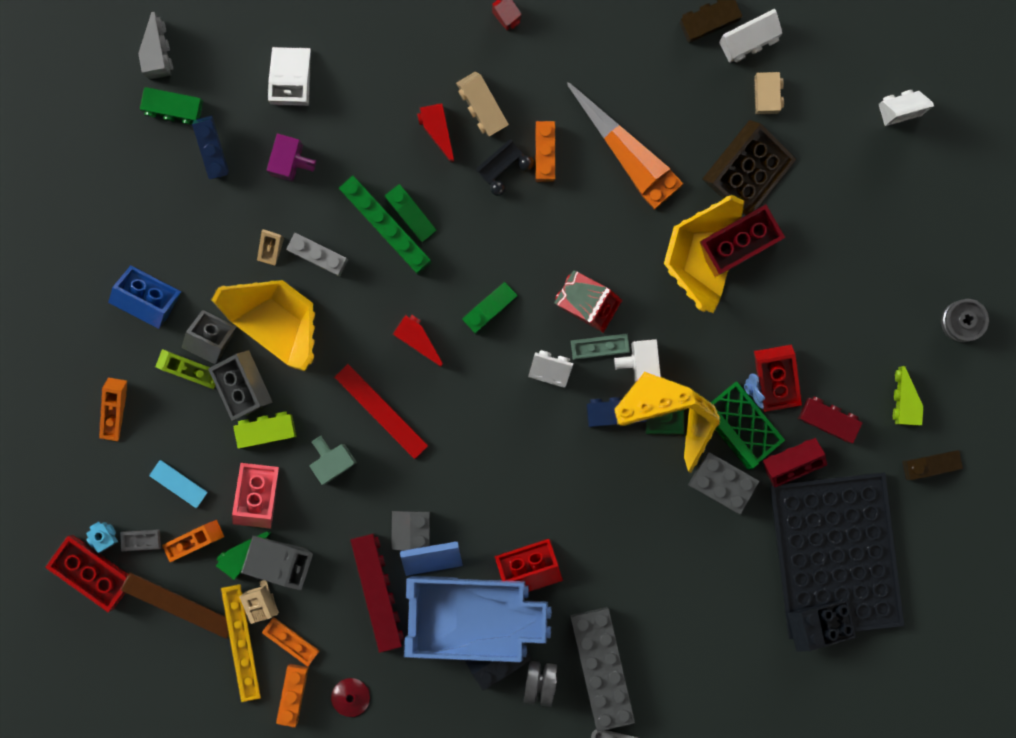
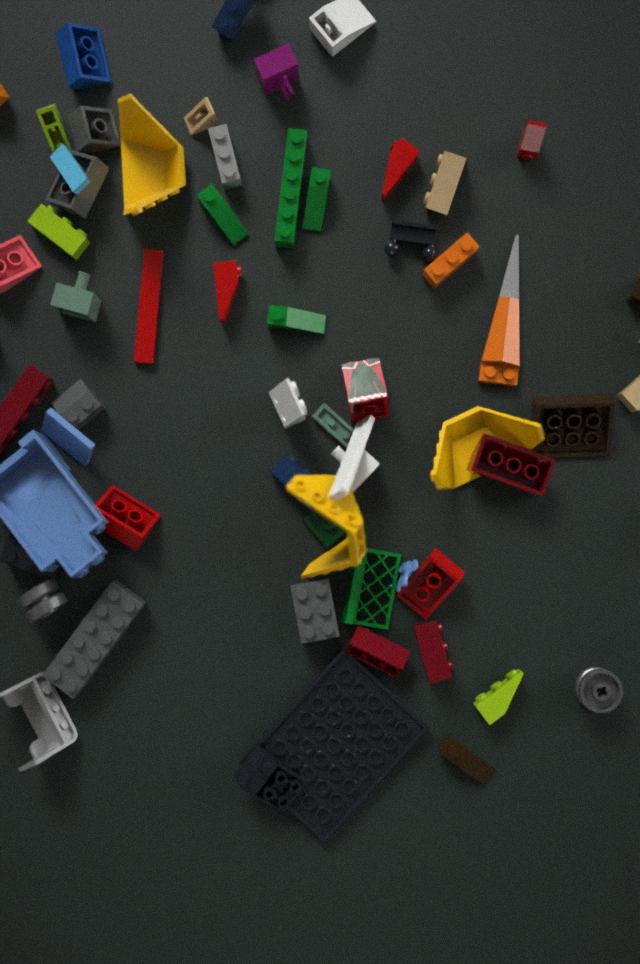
camera: 50 degrees right, 0 degrees up
none -> medium azure tile [50,144,91,195]
none -> green slope [196,184,248,246]
none -> white tile [328,414,375,501]

